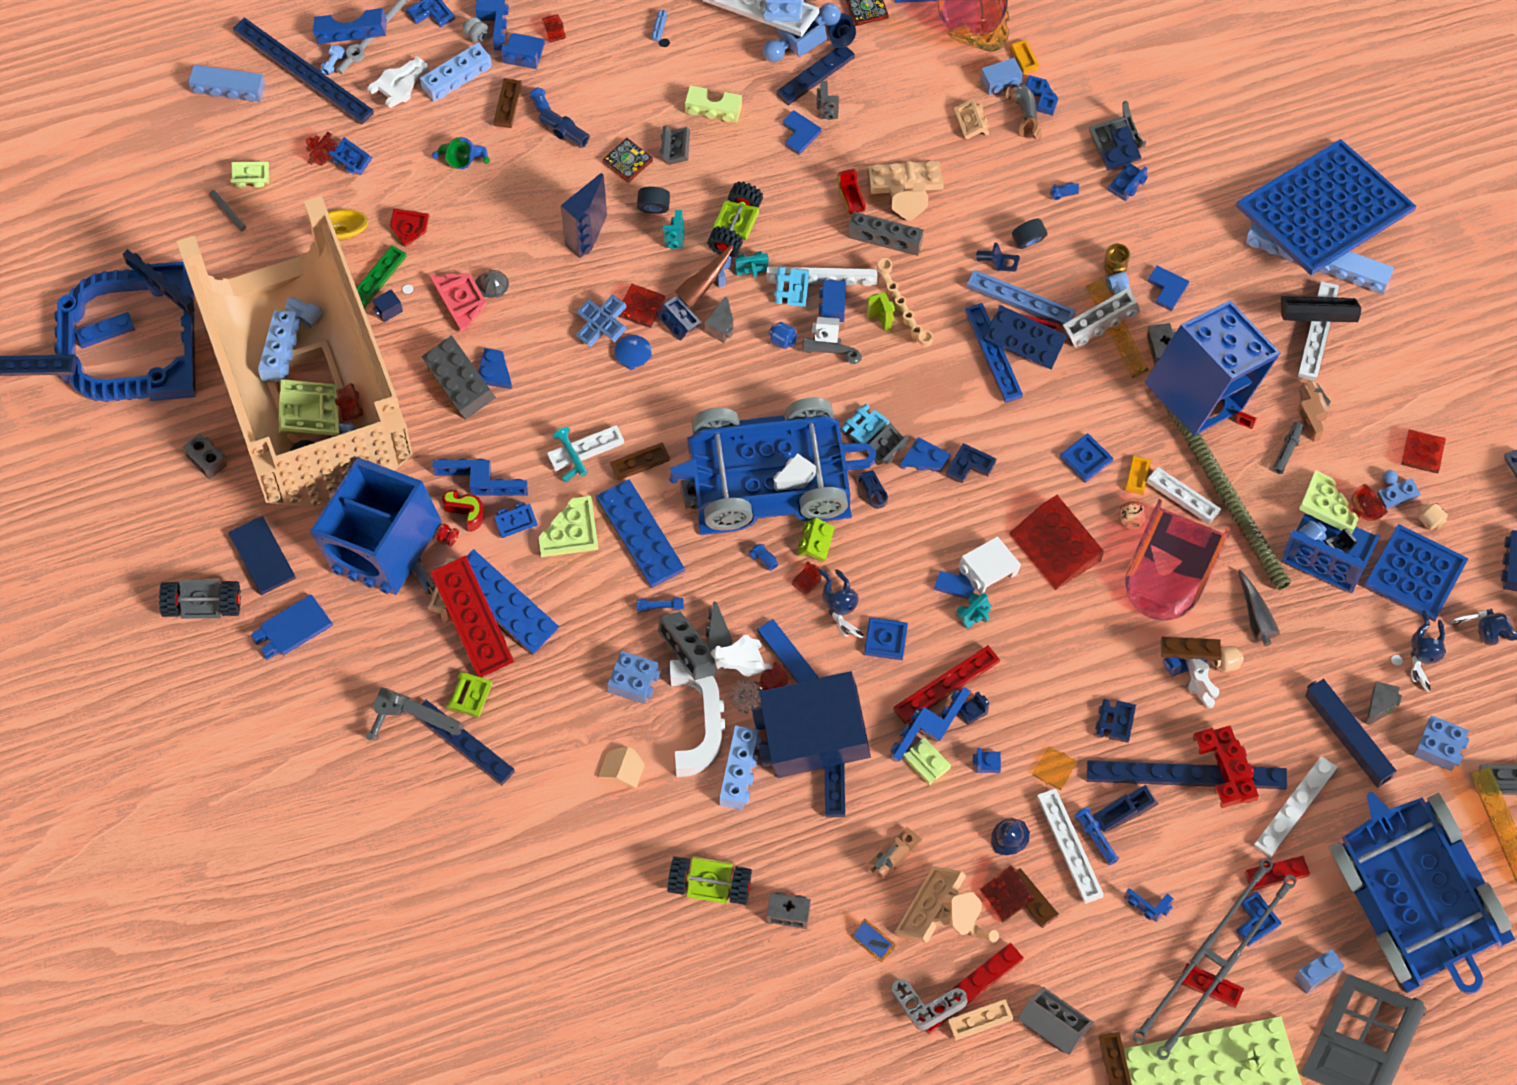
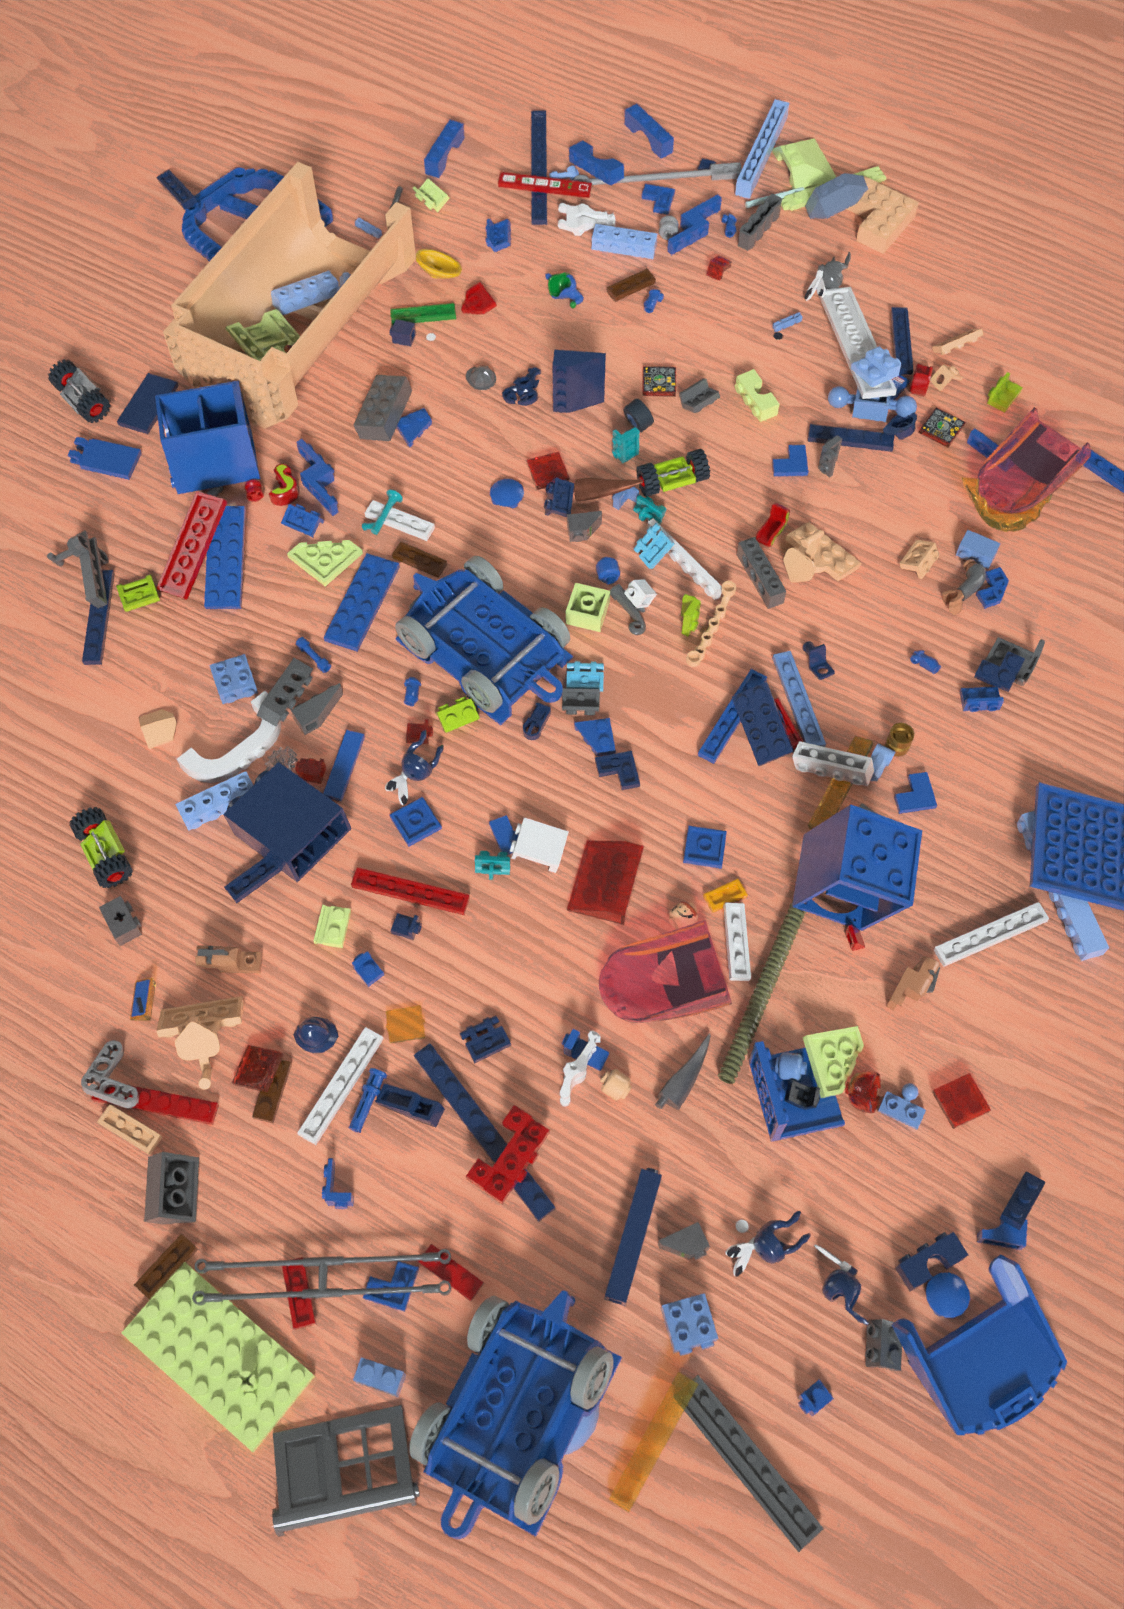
camera: 50 degrees right, 0 degrees up
medium blue brick [189,65,265,102] -> none
clear red hips [305,131,338,166] -> none
coral wing [429,273,487,333] -> none
blue bracket [501,33,545,69] -> none
dark blue piece [538,108,590,148] -> none
medium blue plate [576,294,627,347] -> none
white animal [711,635,772,676] -> none
white slope [773,454,816,491] -> none
blue brick [819,280,846,322] -> none
blue bracket [889,687,971,762] -> none
light orange tile [1010,39,1040,75] -> none
black wheel [1012,218,1048,249] -> none
reddish brown plate [1160,636,1221,660] -> none
white plate [1253,756,1338,858] -> none
dark grey pin [1272,422,1305,474] -> none
black piece [1281,296,1362,323] -> none
blue plate [1364,524,1469,622] -> none
light nougat head [1419,502,1448,531] -> none
none -> medium blue axle [355,218,382,239]
none -> blue arch [424,120,465,178]
none -> red tile [498,172,592,198]
none -> dark blue animal [502,367,541,406]
none -> yellowish green brick [565,583,610,632]

